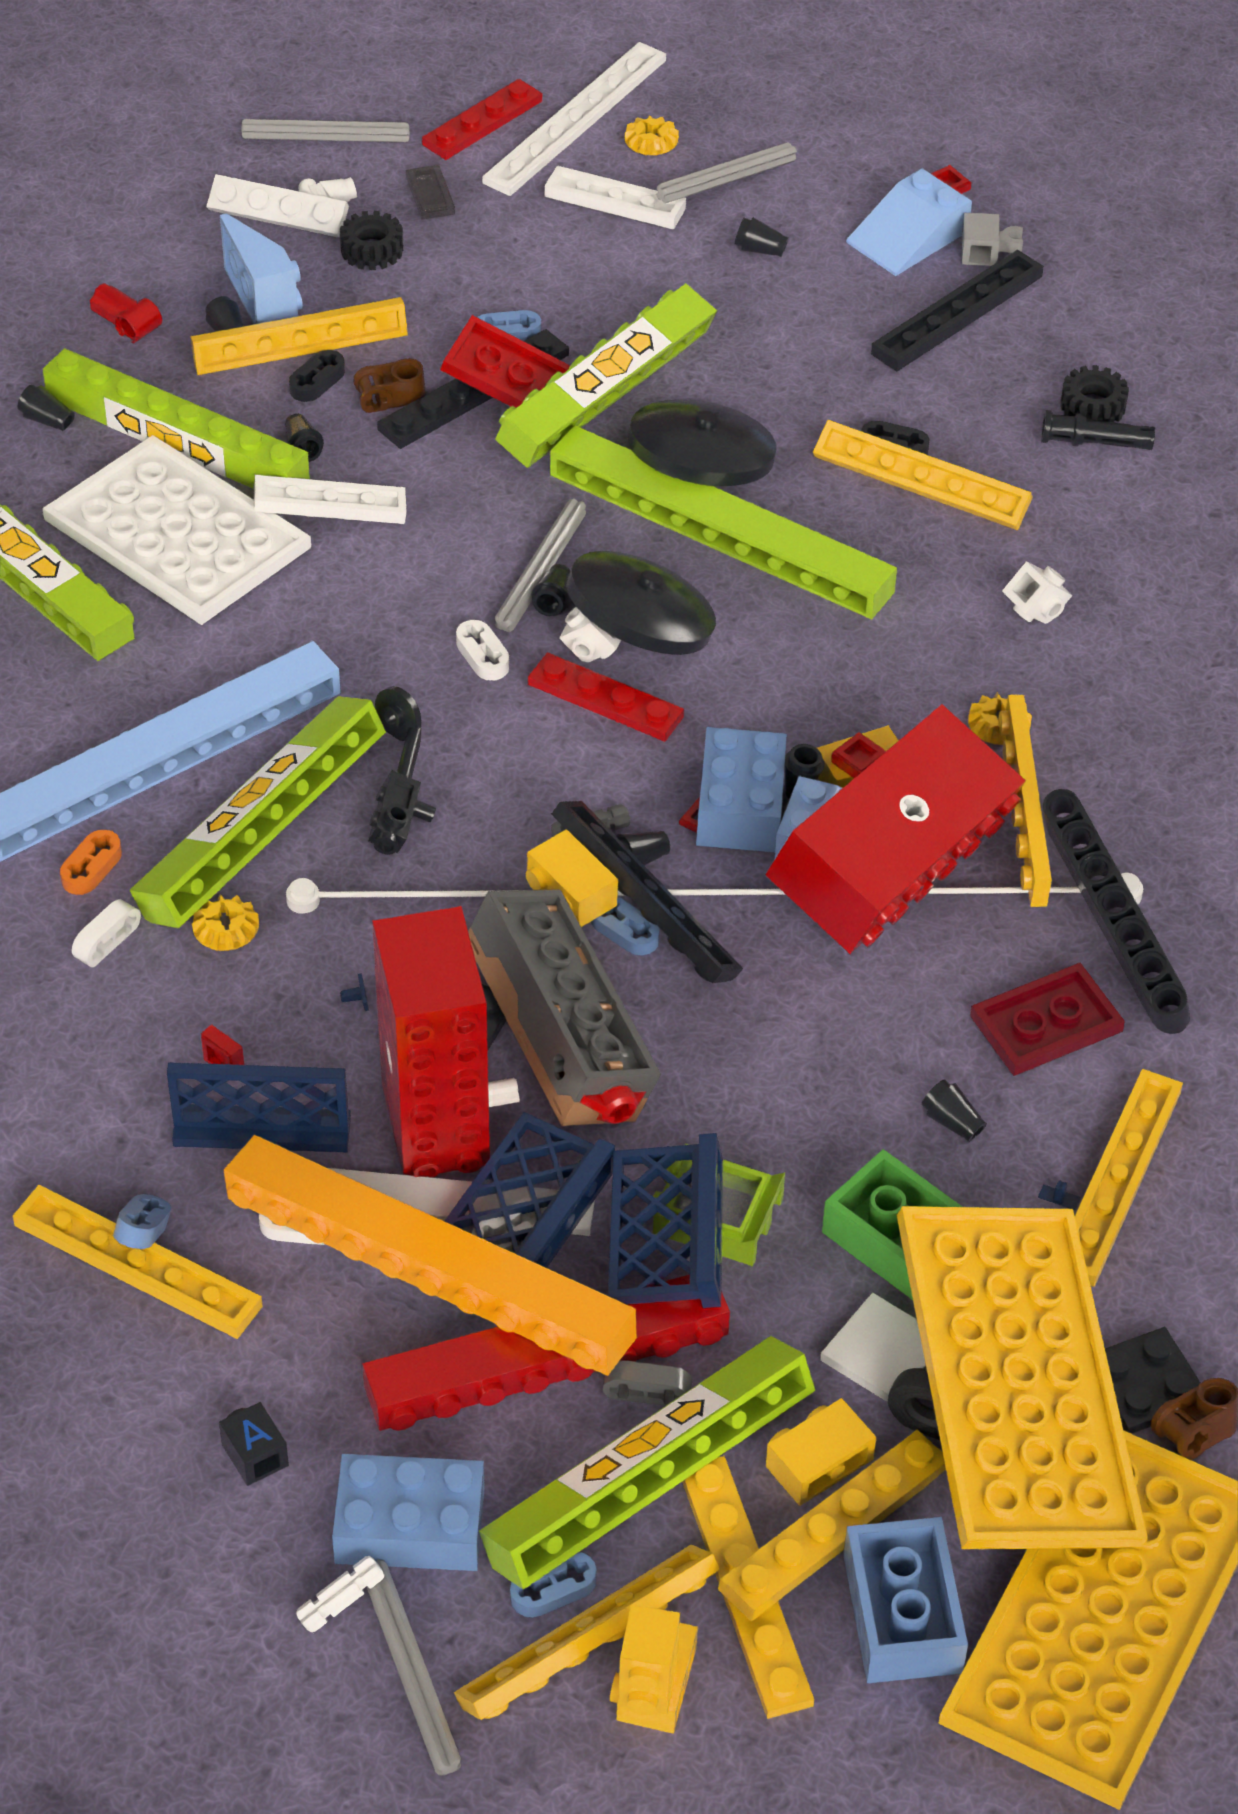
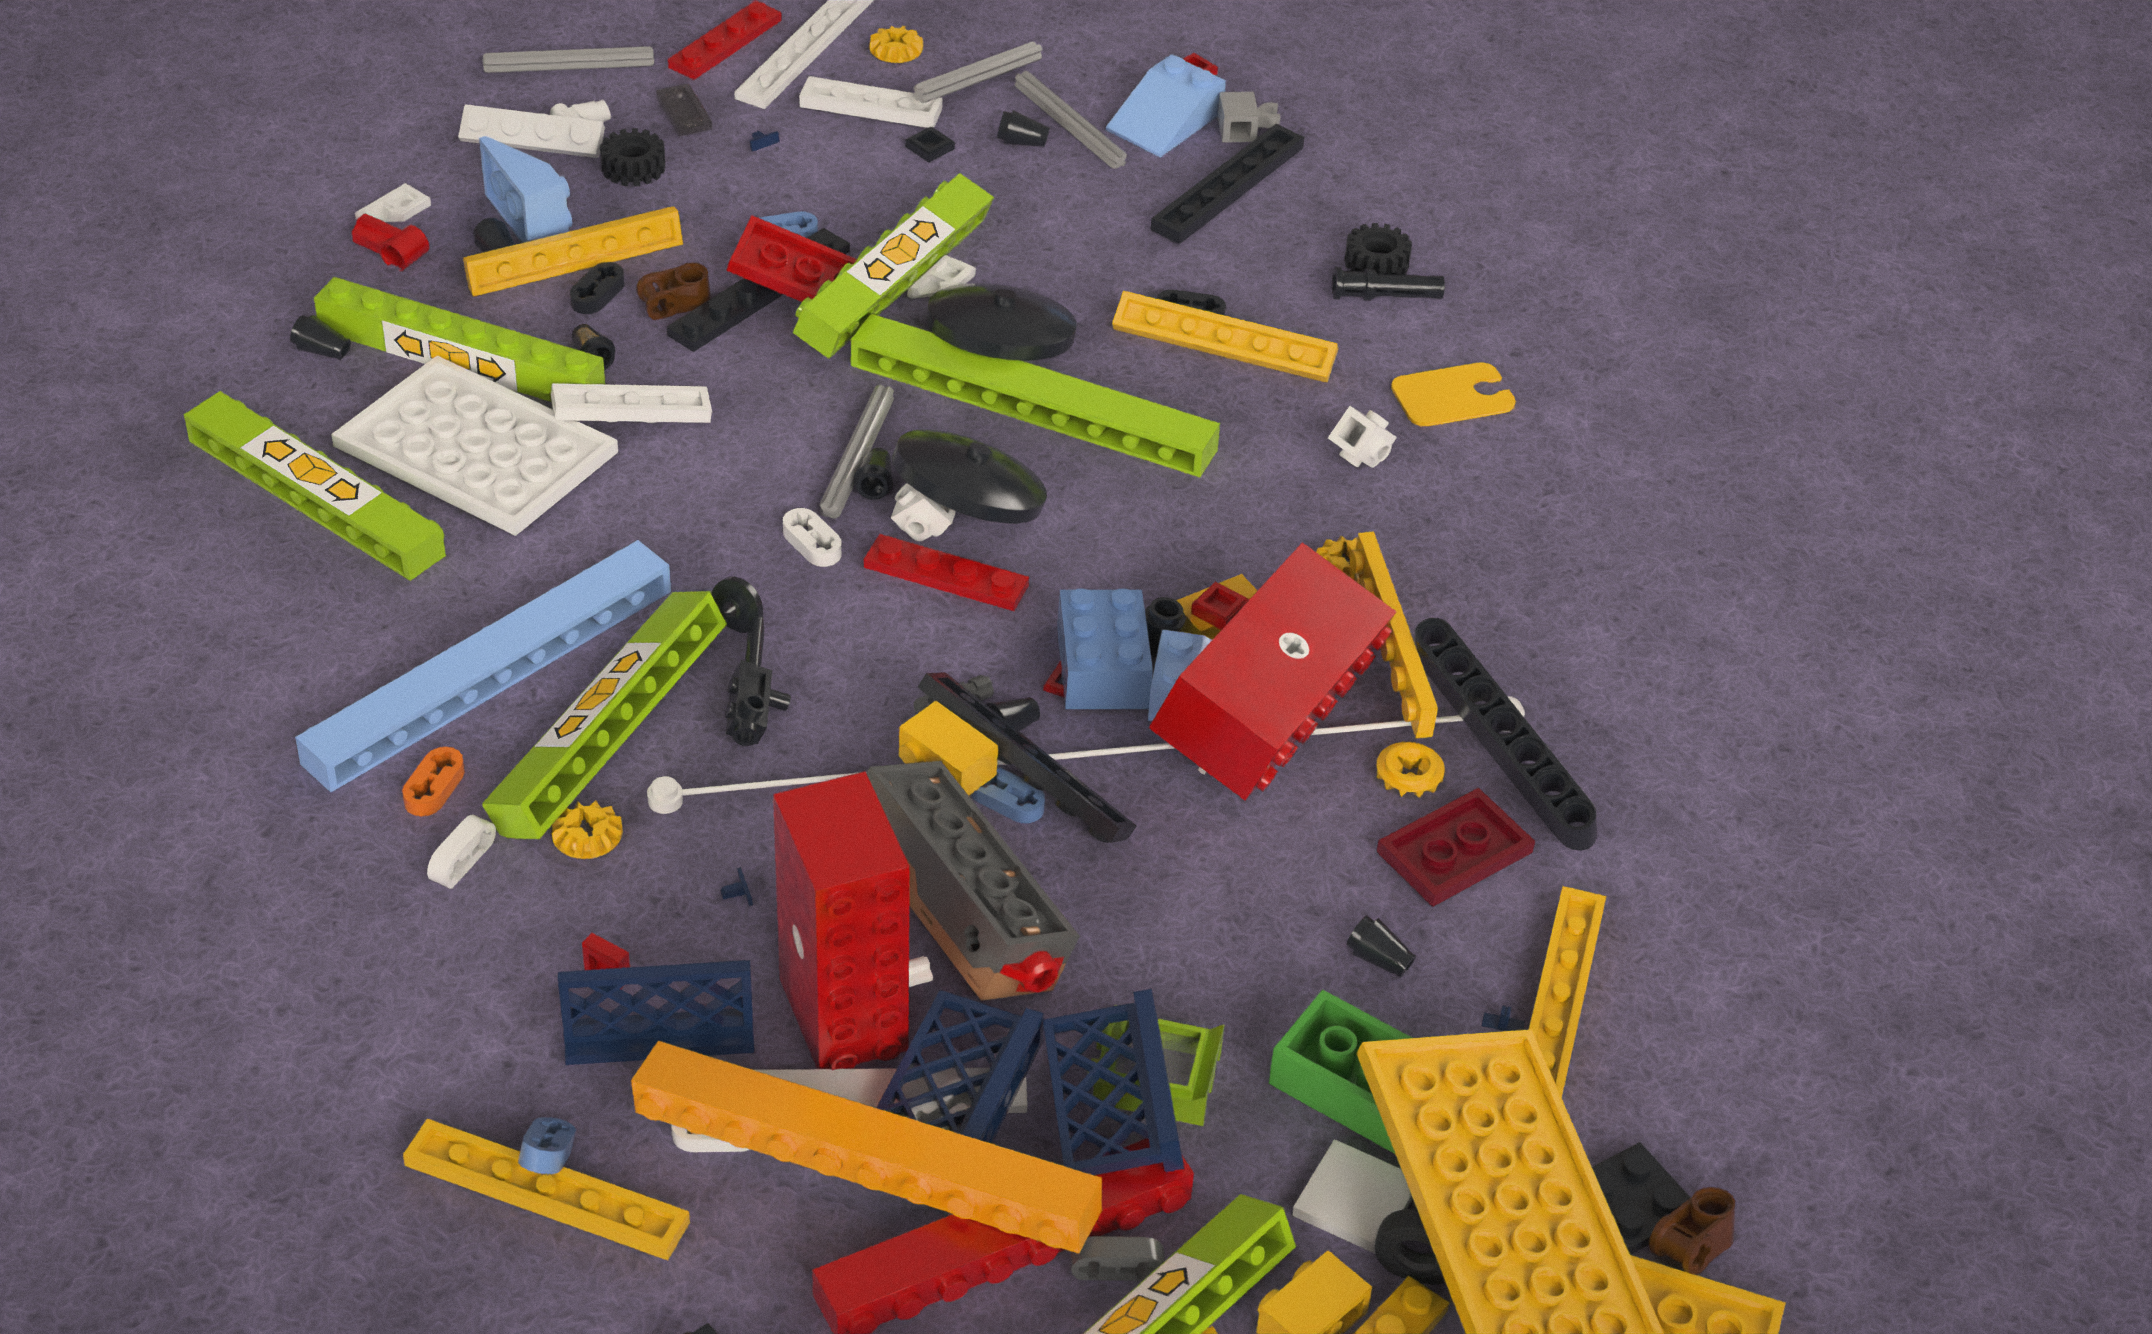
camera: 10 degrees left, 5 degrees down
none -> white tile [355,183,431,222]
none -> dark blue piece [750,131,780,152]
none -> black tile [905,126,955,163]
none -> white tile [907,255,976,299]
none -> light grey axle [1015,71,1127,169]
none -> yellow gear [1376,742,1445,798]
none -> yellow piece [1391,362,1516,426]

